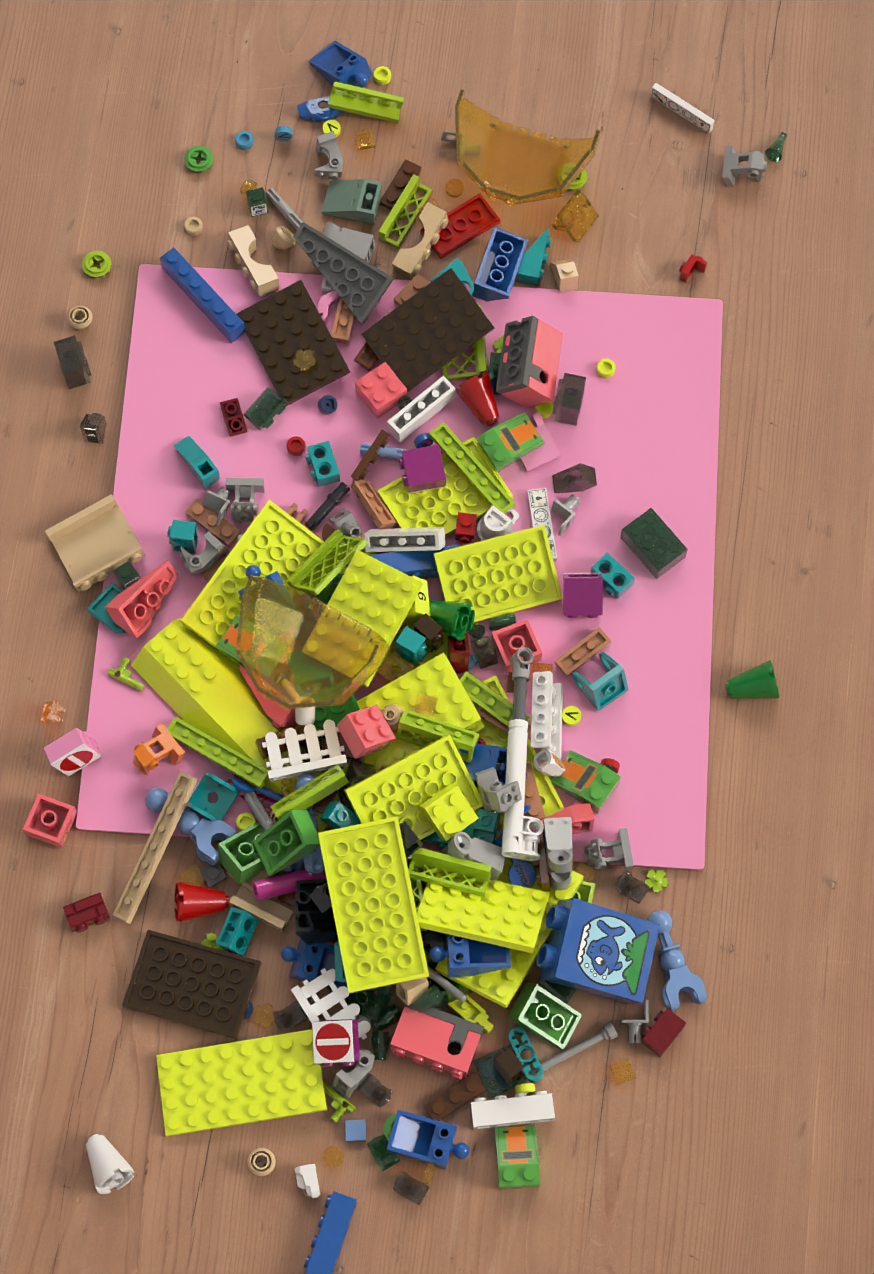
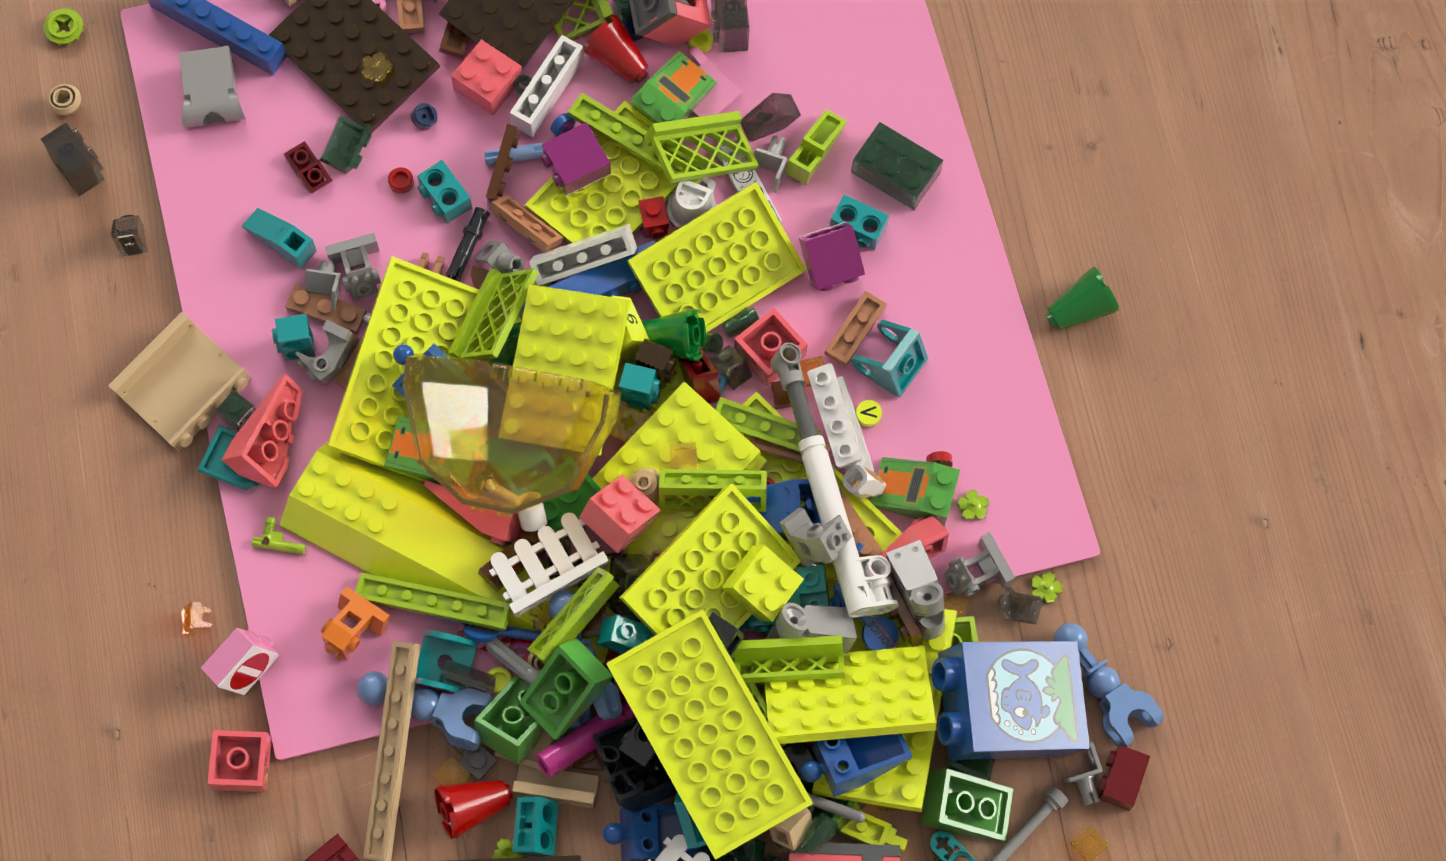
camera: 20 degrees left, 0 degrees up
none -> light grey piece [179,46,246,128]
none -> clear smoke slope [439,660,496,695]
none -> lime fence [644,111,759,183]
none -> lime slope [785,109,847,185]
none -> lime plant [957,489,990,520]

